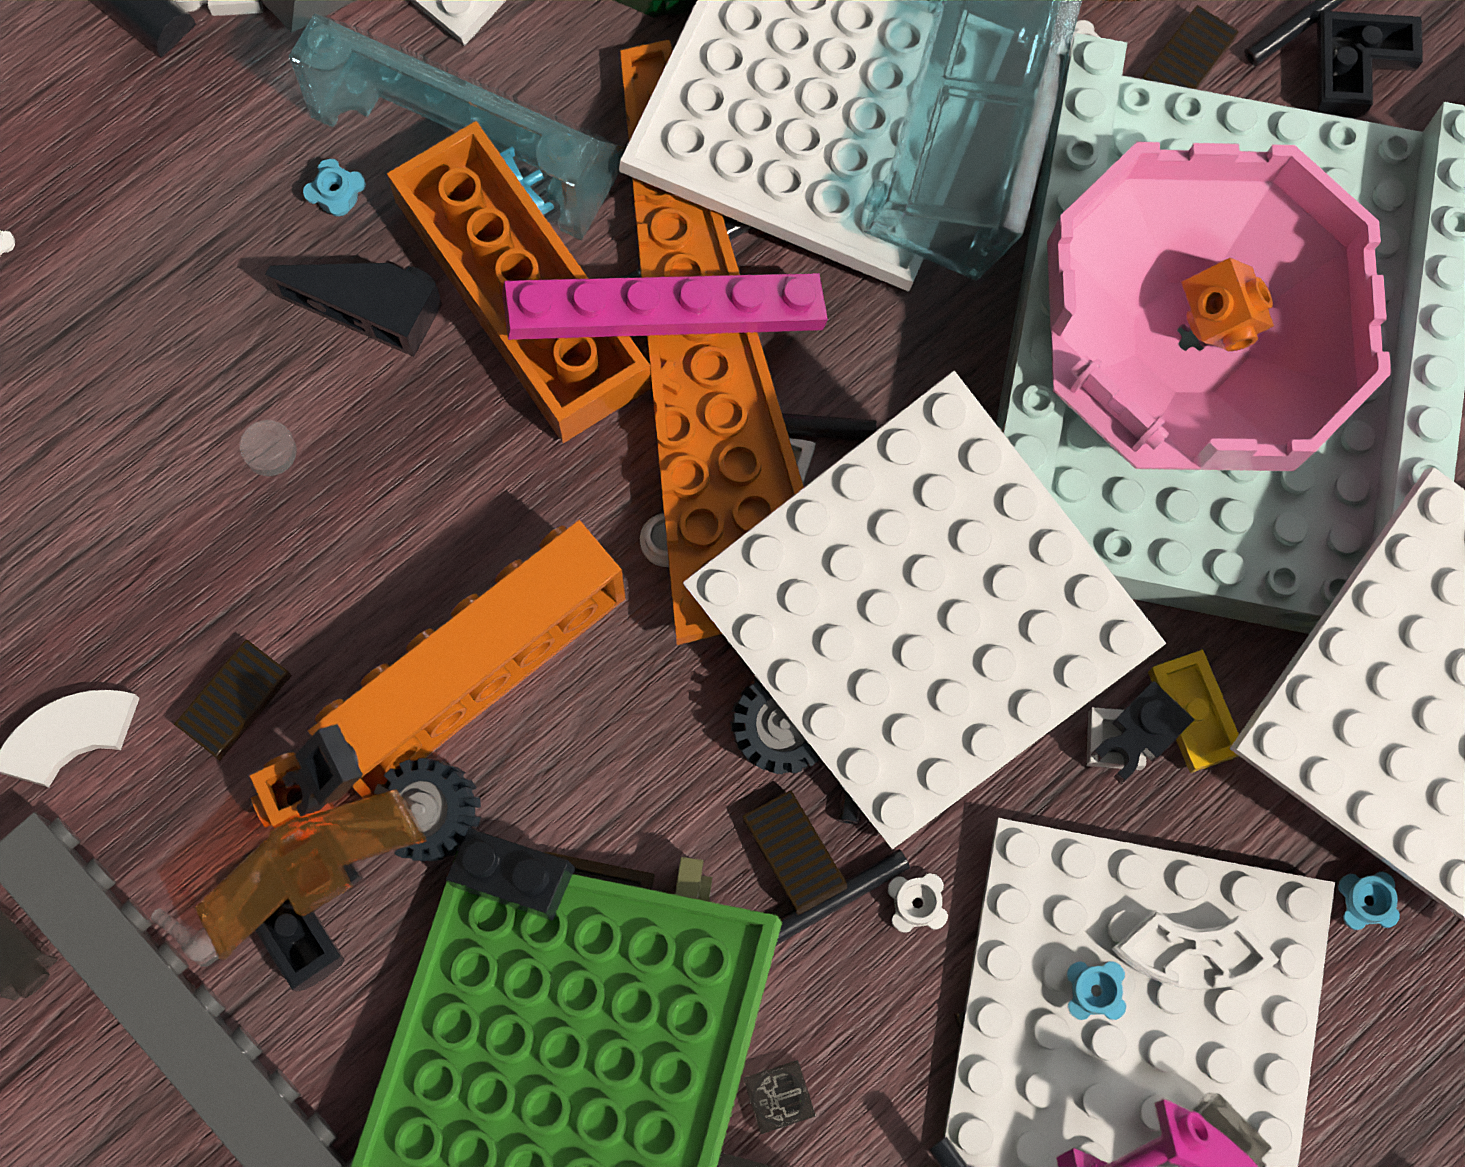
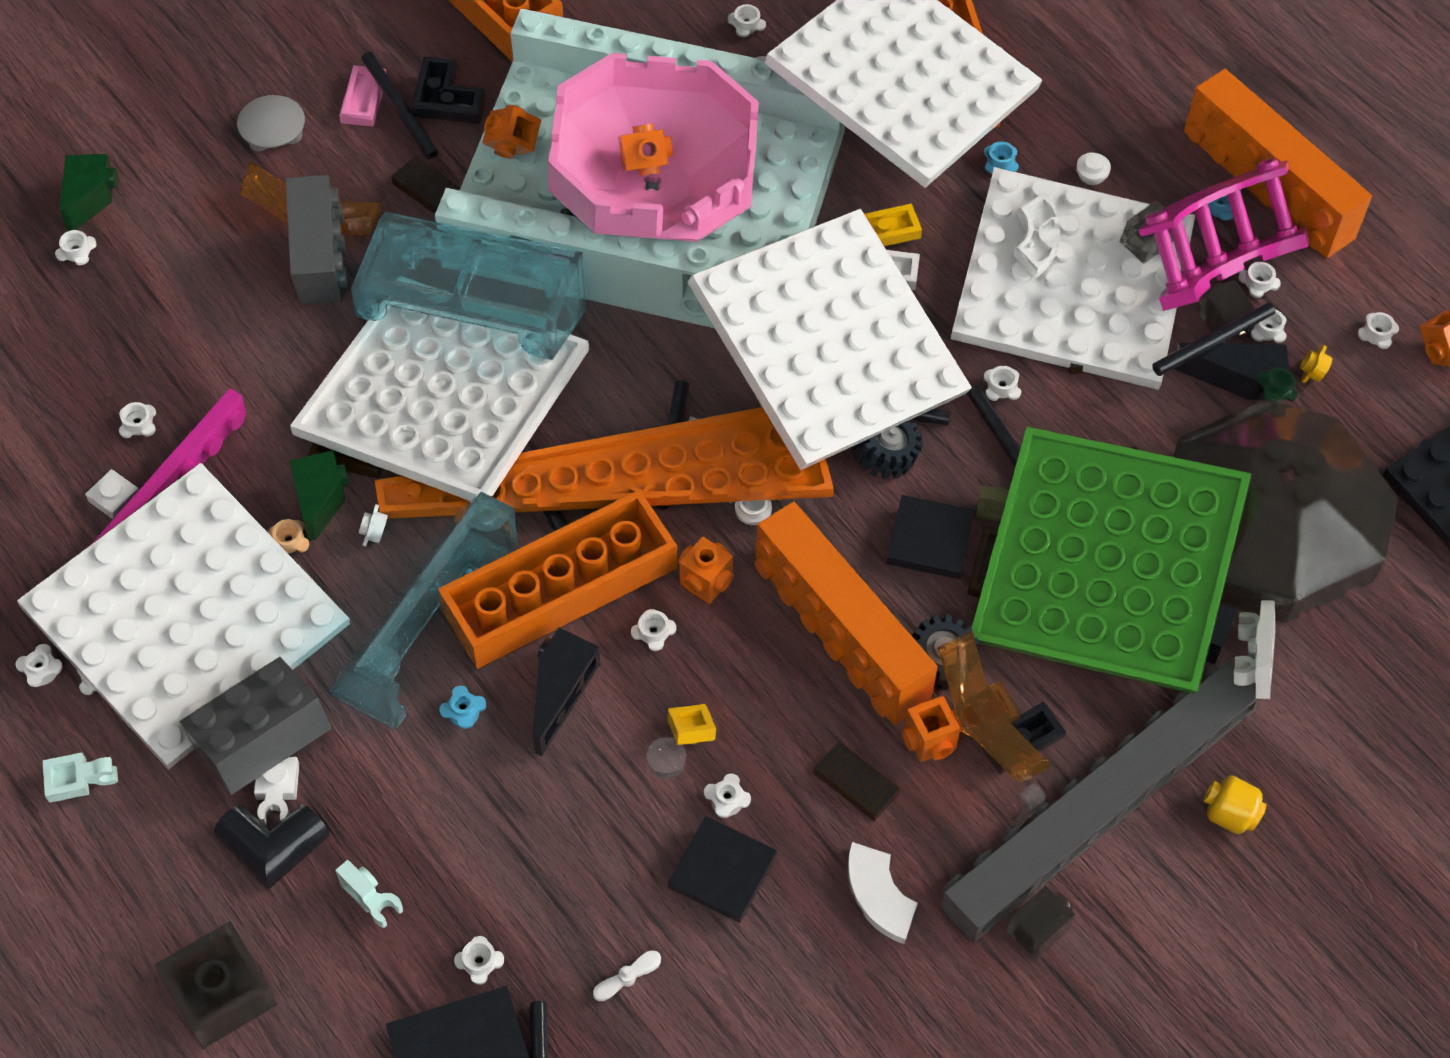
camera: 85 degrees left, 15 degrees down
black plate [282,724,363,817] -> none
black plate [446,828,575,921] -> none
dark pink plate [502,274,828,340] -> none
tile [742,790,847,915] -> none
medium azure plate [1067,961,1126,1020] -> none
black plate [1091,681,1195,784] -> none
none -> light aqua plate [335,860,403,928]
none -> white plate [358,504,388,547]
none -> orange brick [482,105,541,159]
none -> white plate [631,609,676,651]
none -> yellow plate [667,704,716,745]
none -> black tile [668,816,777,923]
none -> orange brick [678,536,734,605]
none -> white plate [704,774,751,818]
none -> black tile [886,495,975,579]
none -> white plate [1076,153,1111,185]

